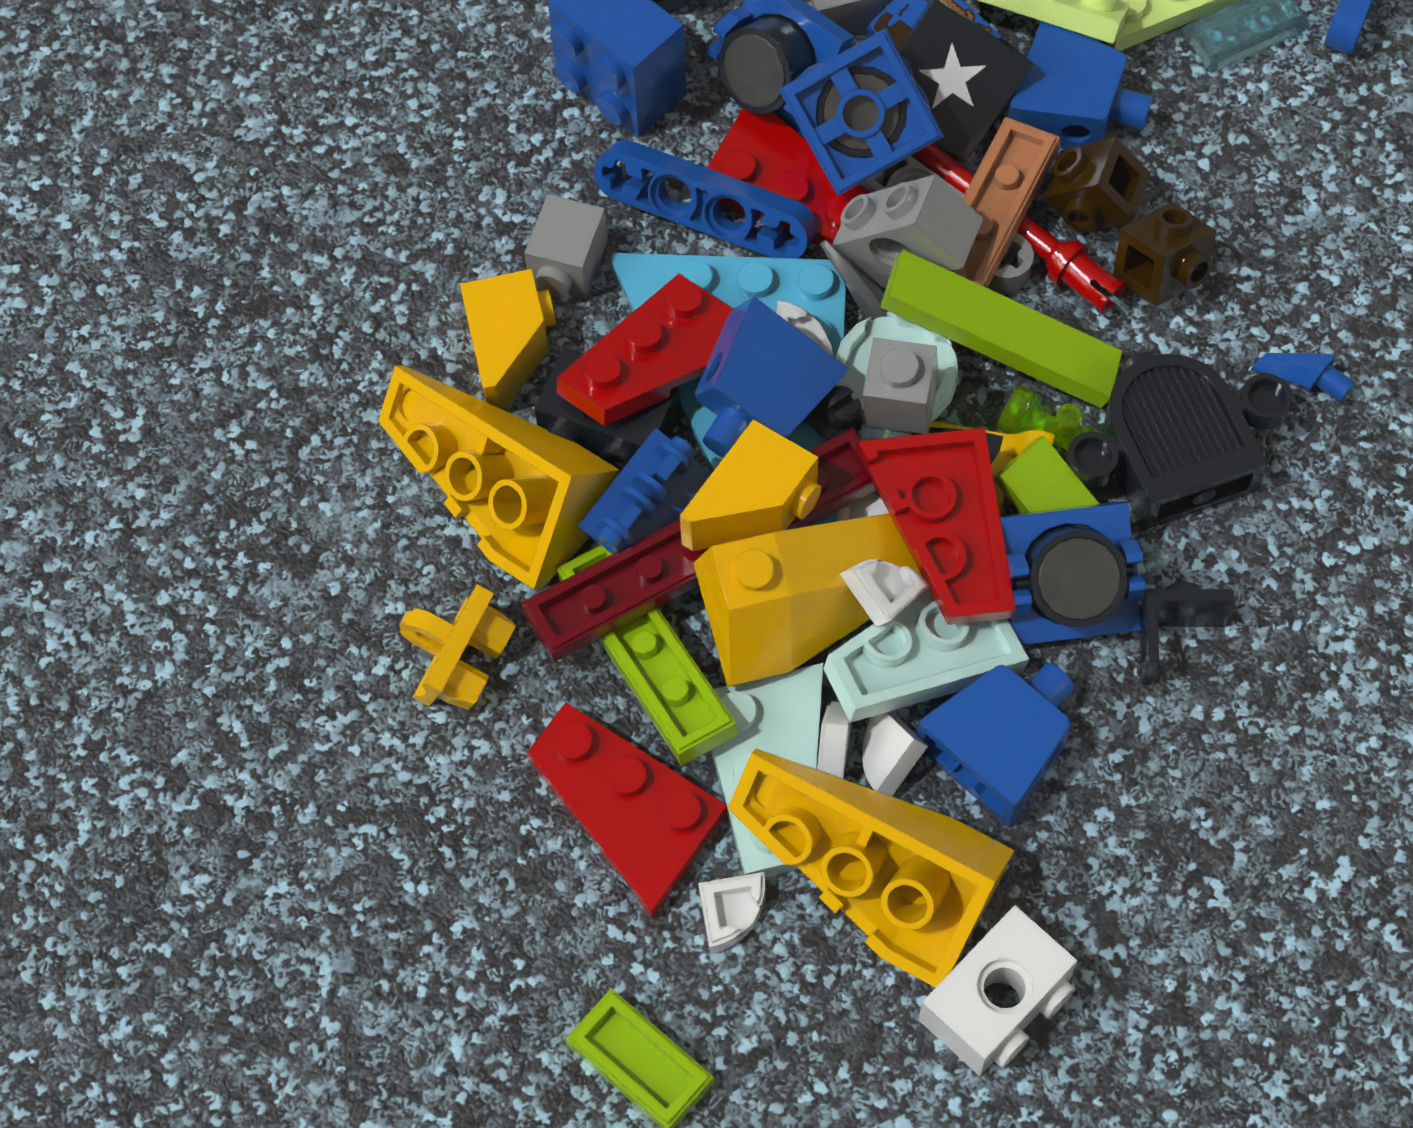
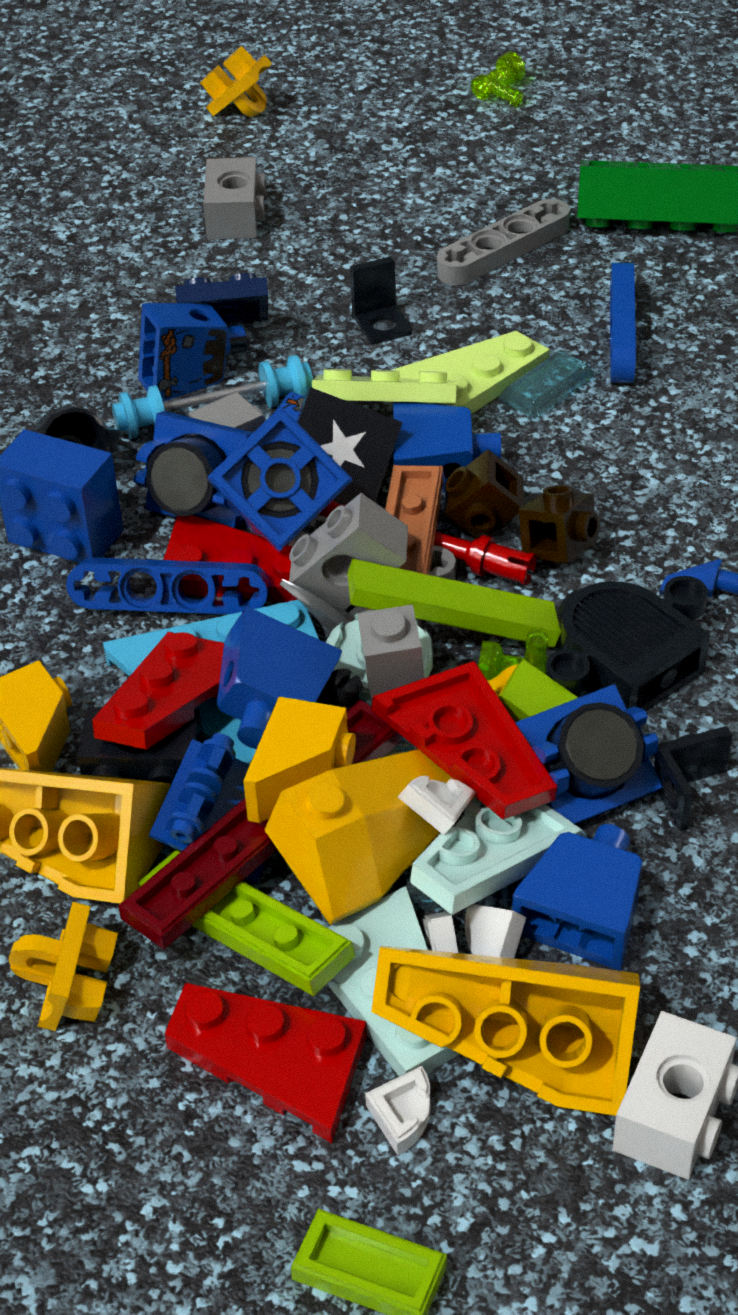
camera: 20 degrees left, 20 degrees down
light grey brick [524,194,608,299] -> none

